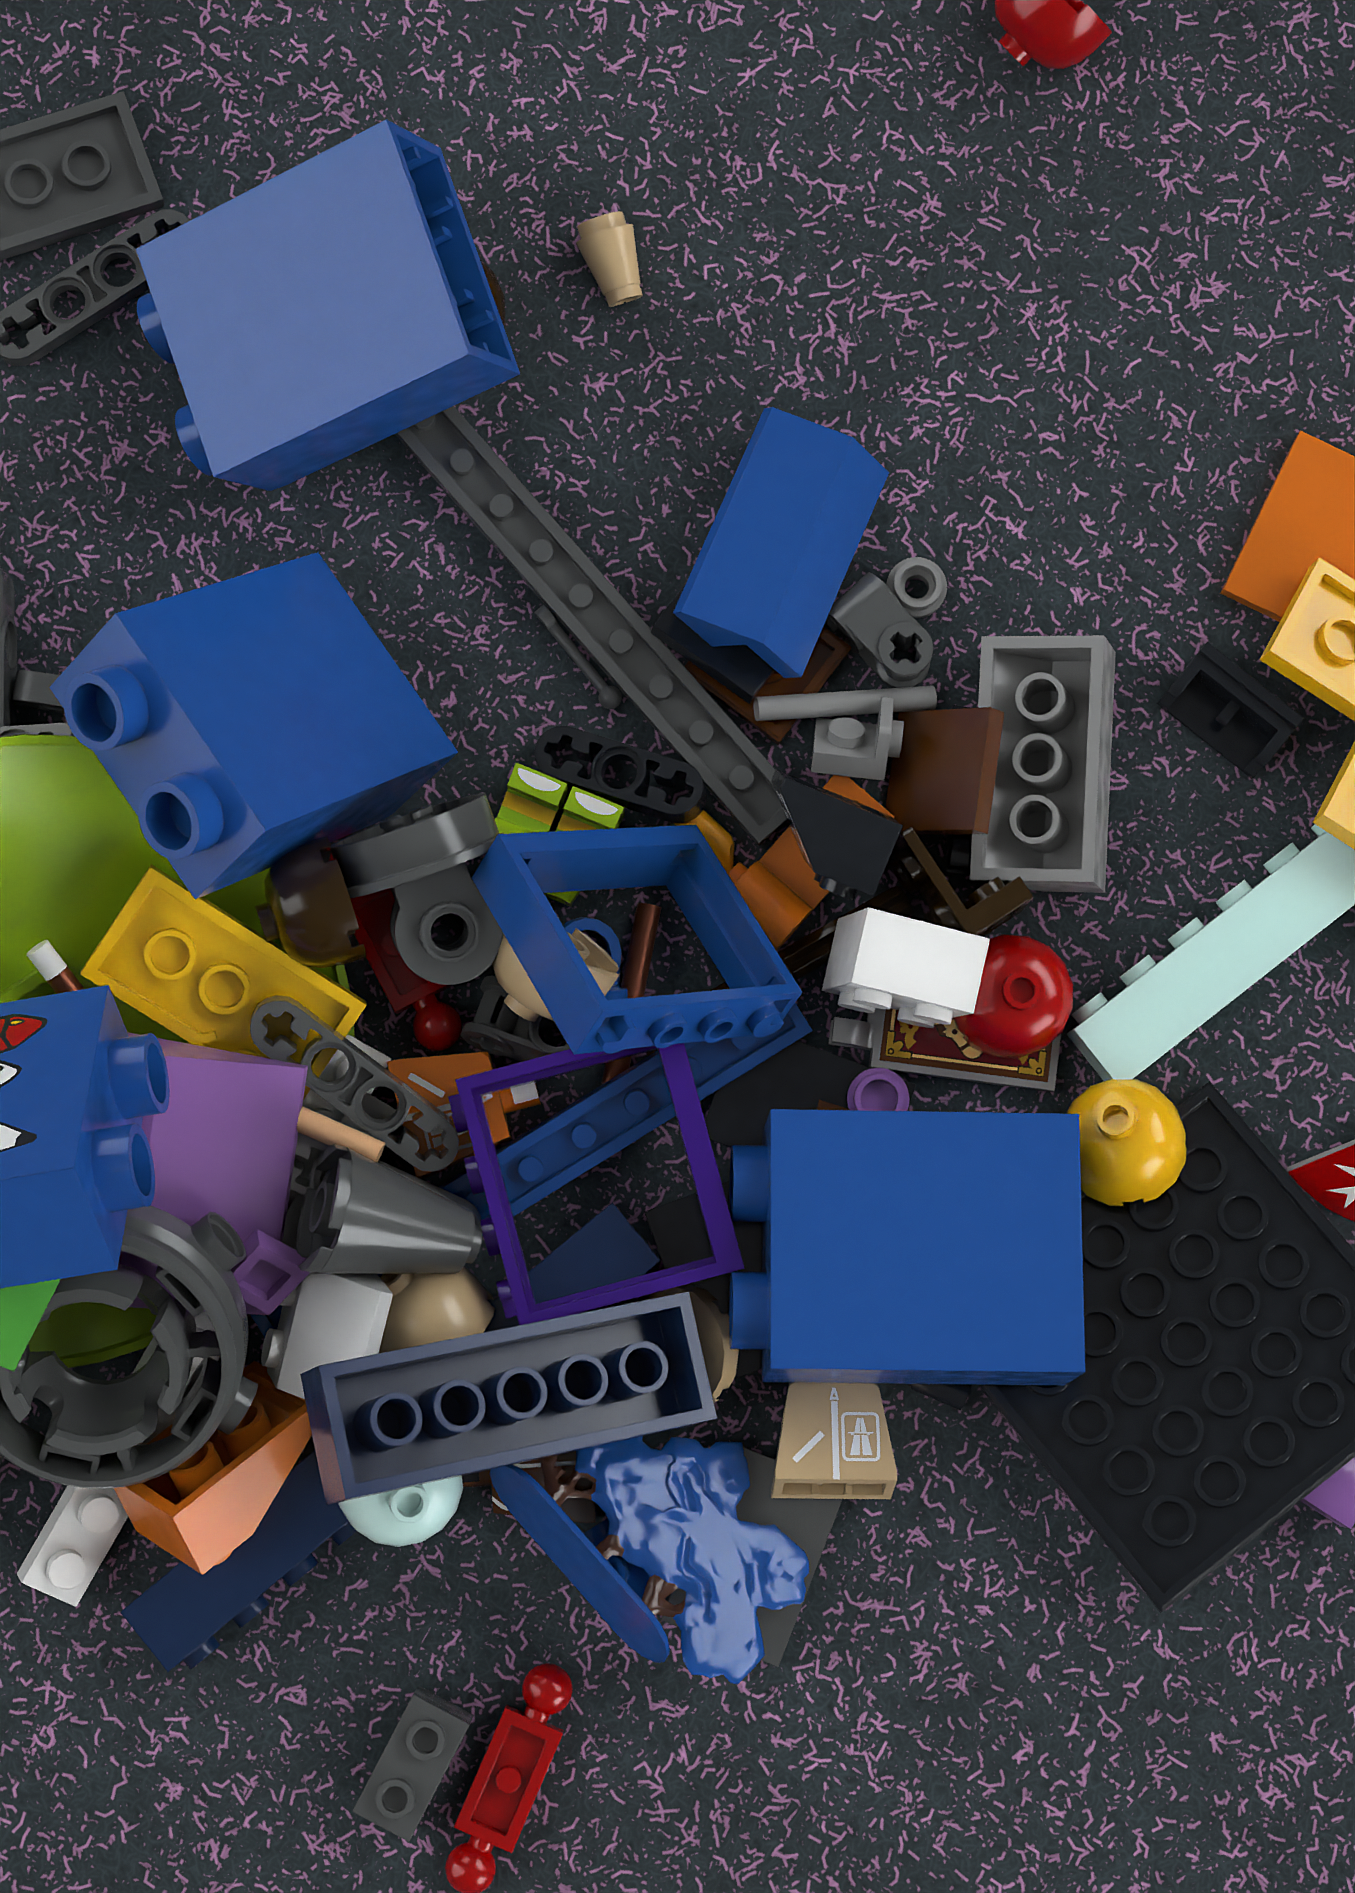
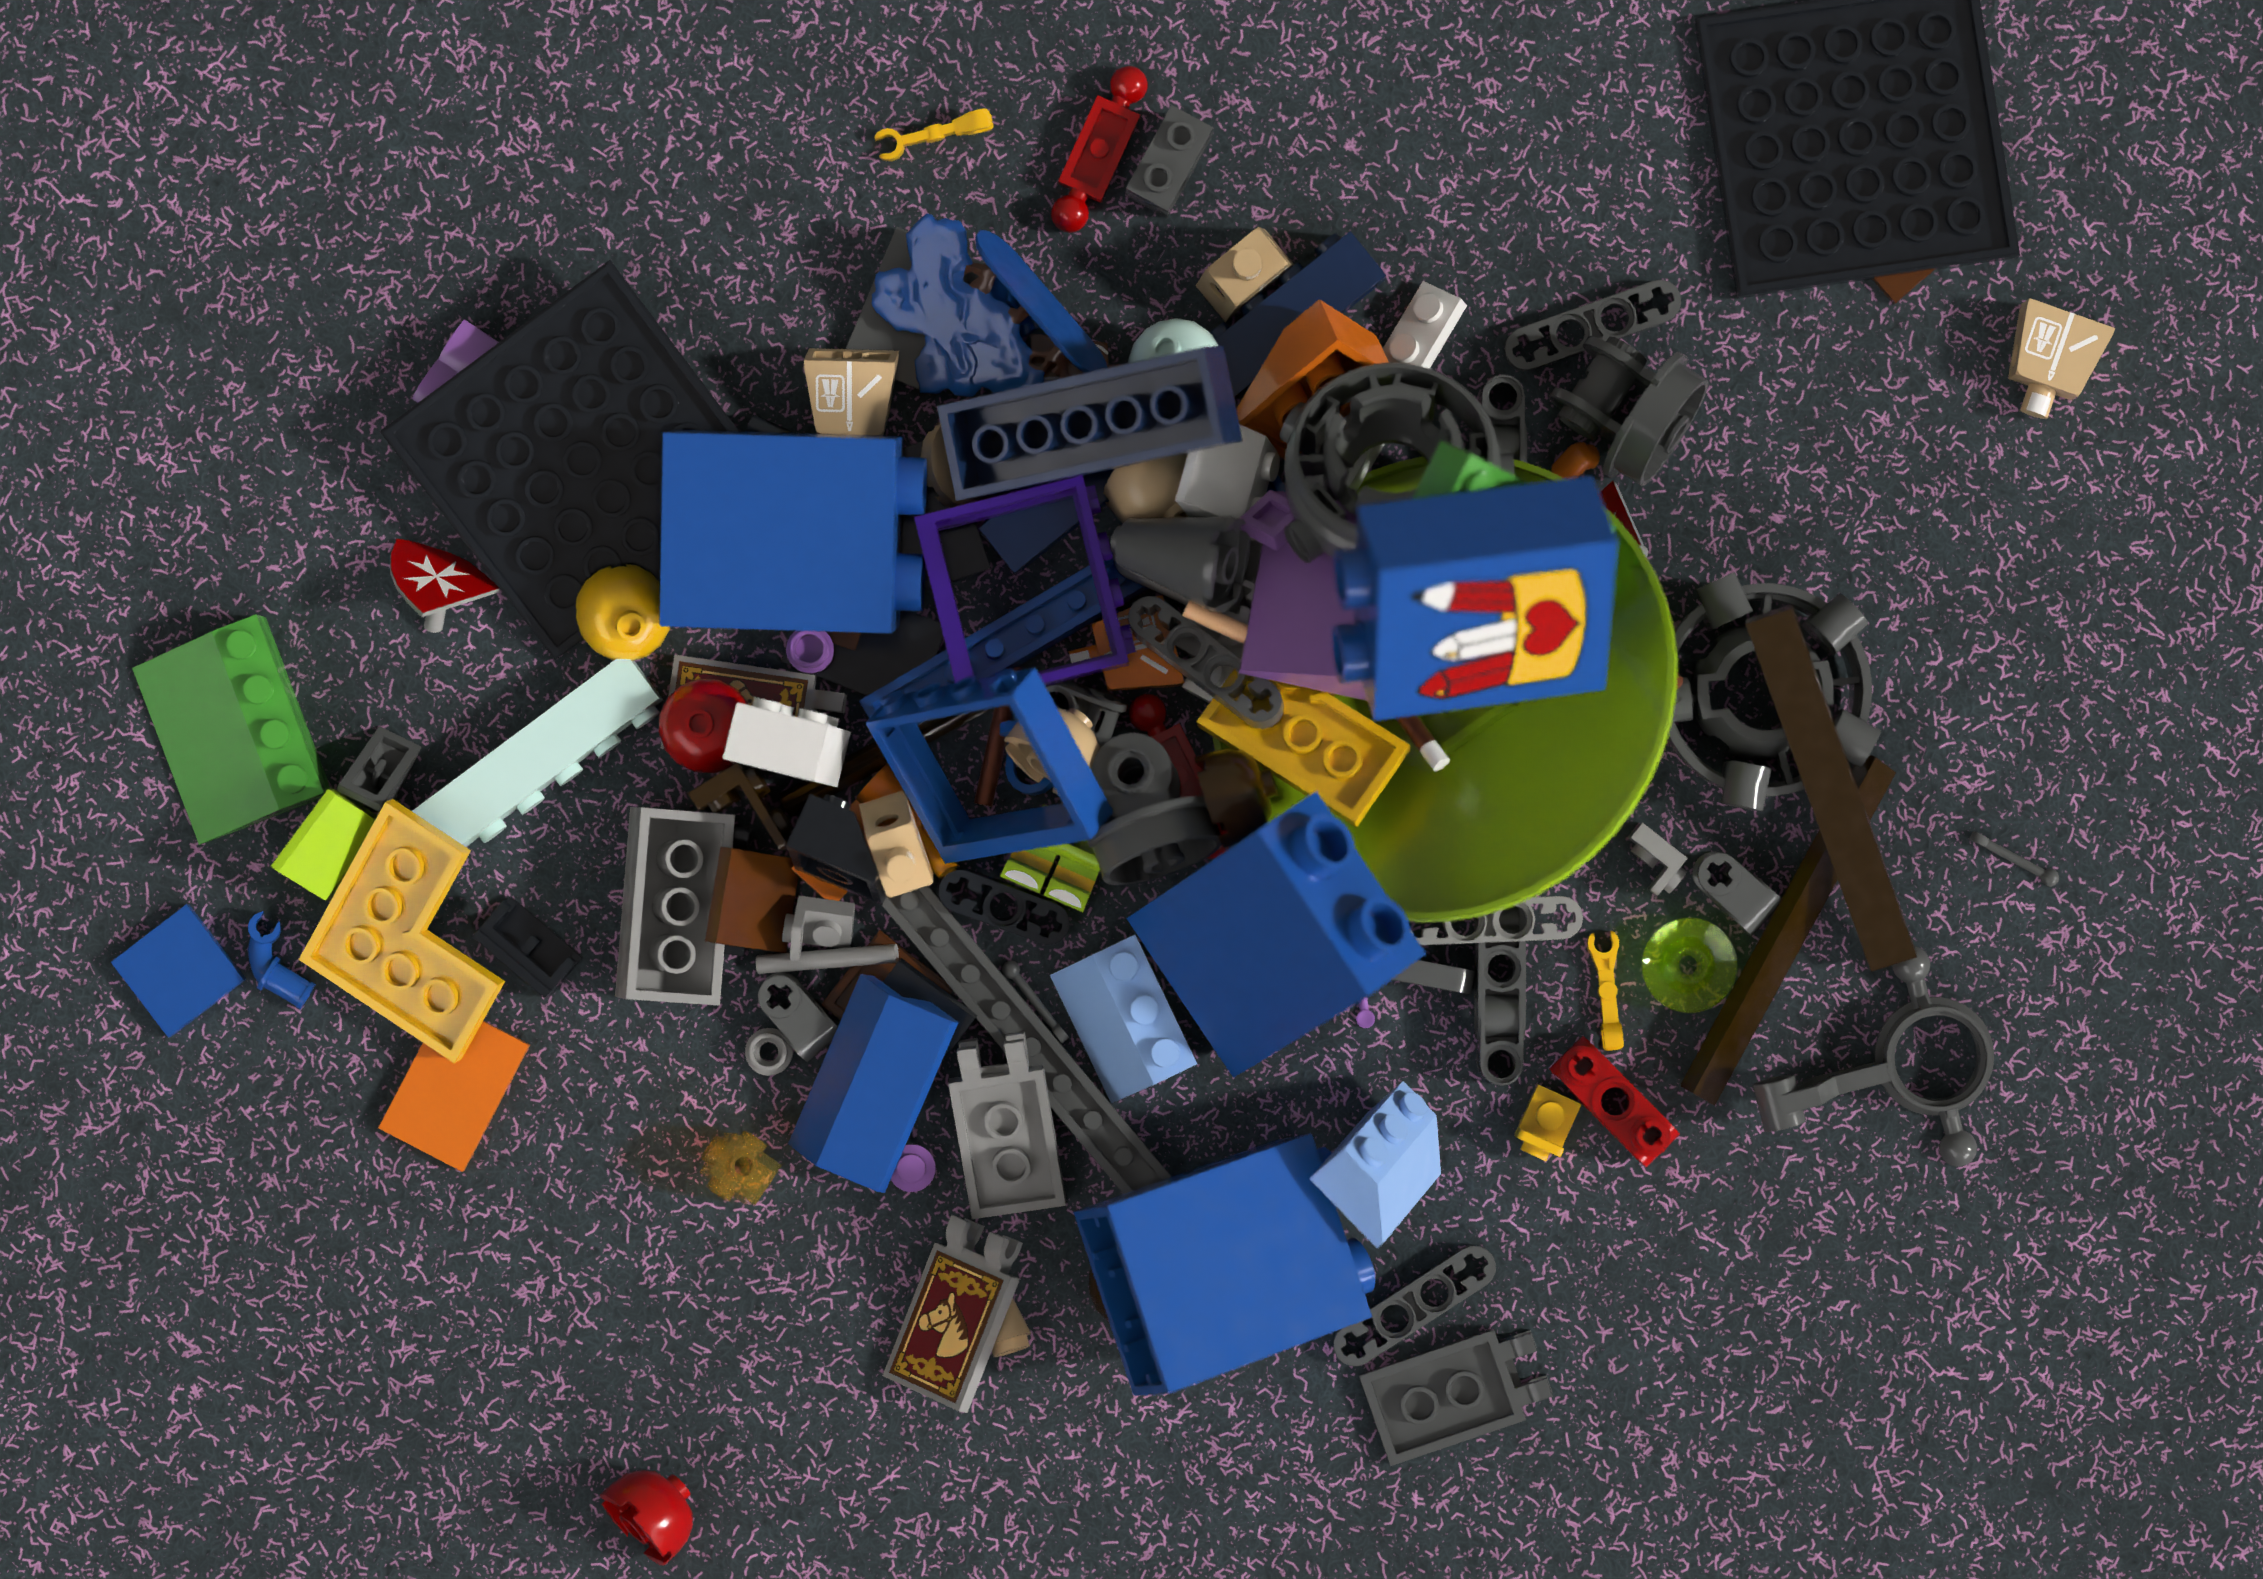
camera: 175 degrees left, 5 degrees up
none -> clear yellow brick [699,1131,782,1205]
none -> tan torso [859,790,933,898]
none -> yellow piece [874,108,993,161]
none -> tile [882,1215,1023,1413]
none -> medium lavender plate [891,1144,936,1192]
none -> light grey tile [948,1031,1067,1219]
none -> light blue slope [1050,934,1197,1103]
none -> tan torso [1196,227,1294,322]
none -> light blue slope [1310,1081,1441,1248]

